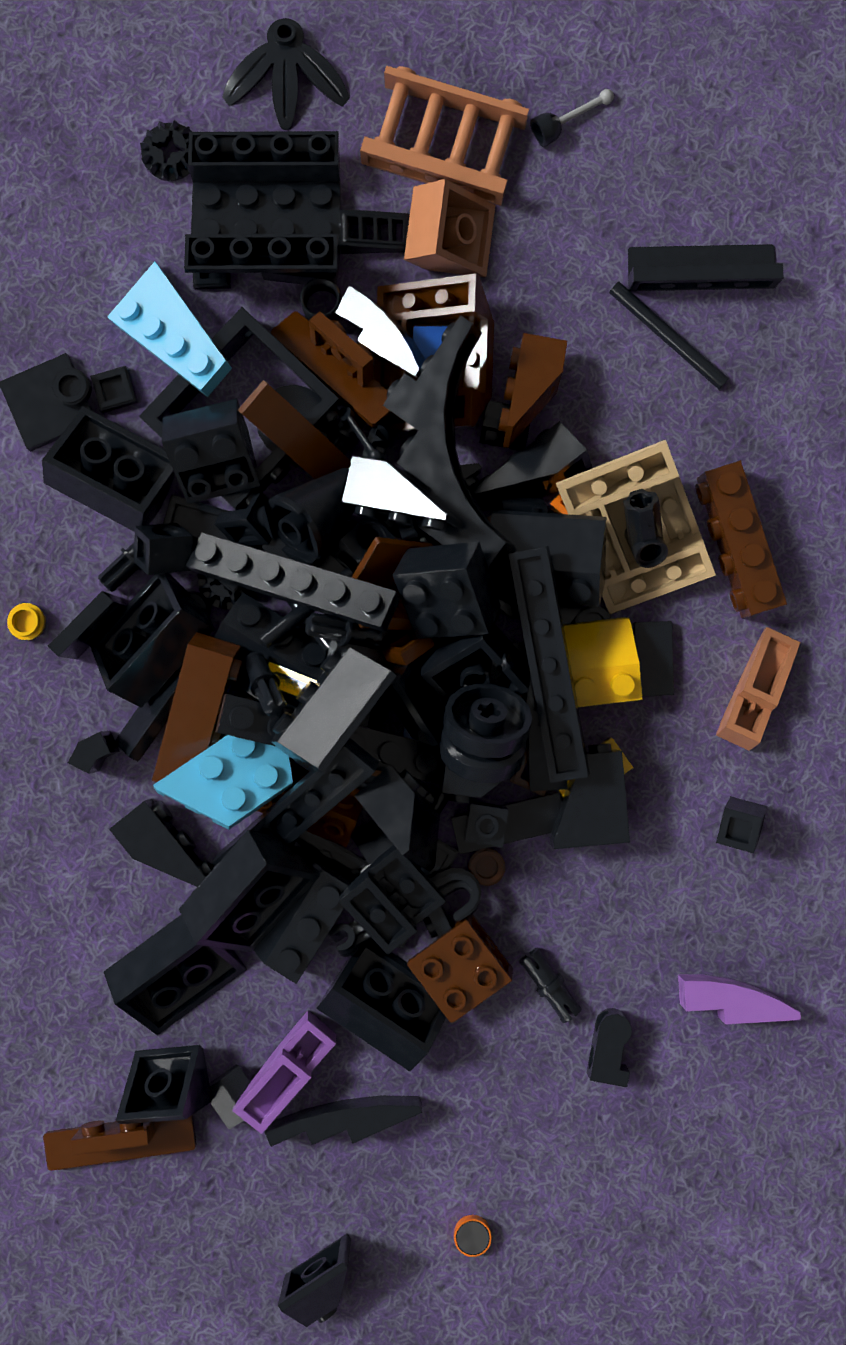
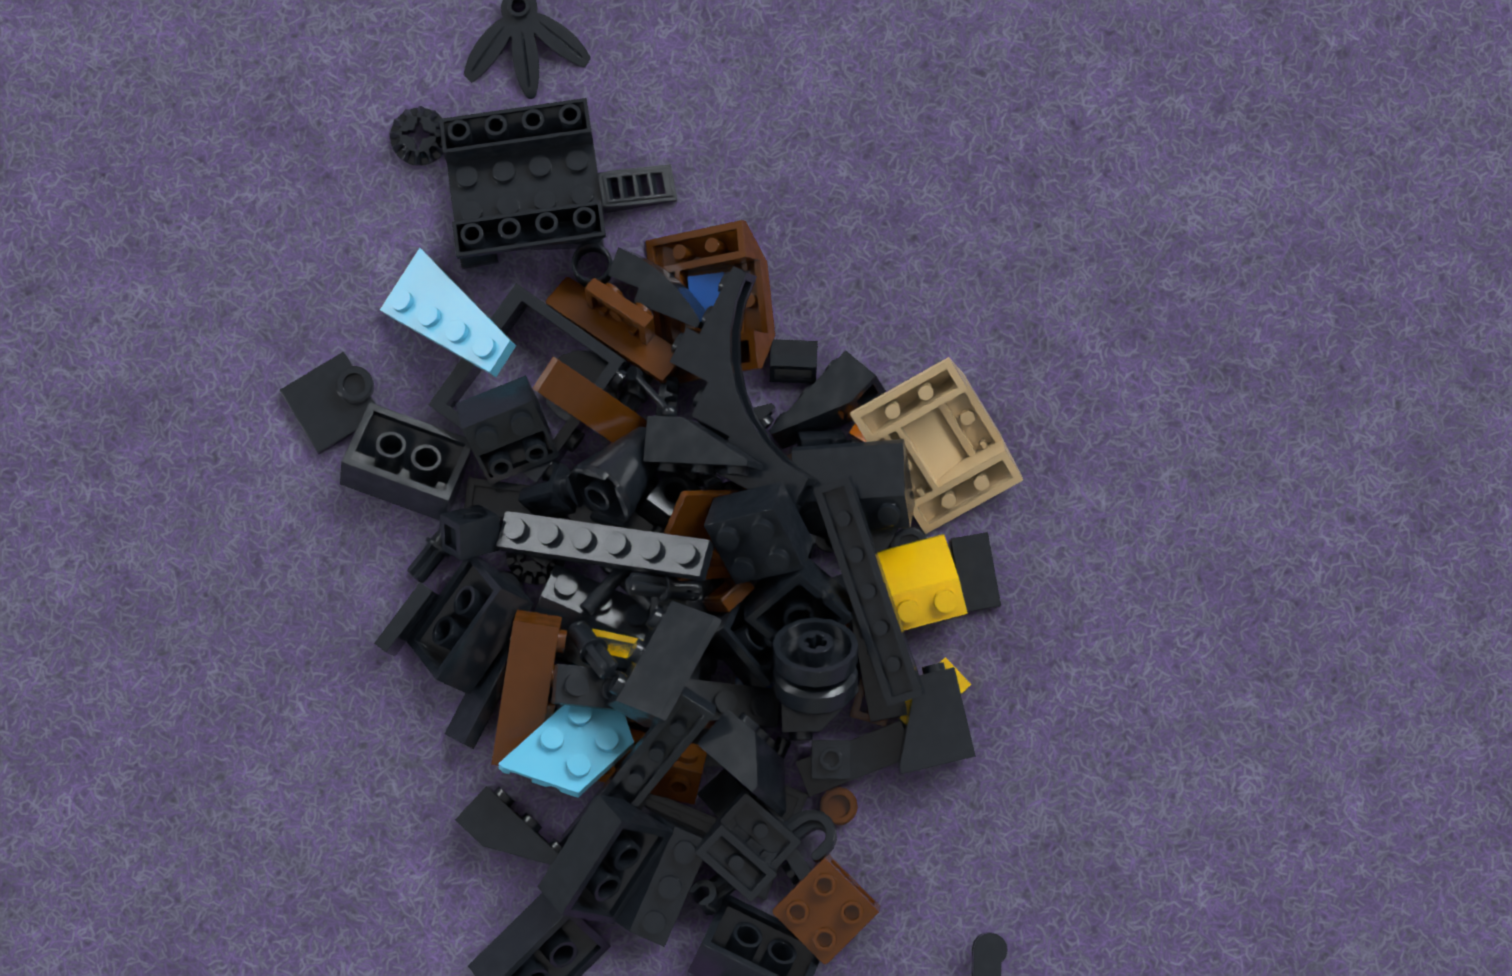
camera: 10 degrees left, 5 degrees down
yellow plate [7,603,46,640] -> none
black piece [68,731,120,774] -> none
black tile [90,366,138,413] -> none
nougat fence [360,66,529,206] -> none
nougat slope [404,179,496,277] -> none
reddish brown slope [498,333,568,448] -> none
black pin [519,948,582,1023] -> none
hinge [530,89,614,147] -> none
black bar [609,281,729,390] -> none
black piece [623,489,668,568] -> none
black panel [628,244,784,291] -> none
medium lavender slope [678,974,801,1024] -> none
reddish brown brick [696,460,787,618] -> none
nougat slope [716,627,801,751] -> none
black brick [716,796,768,854] -> none

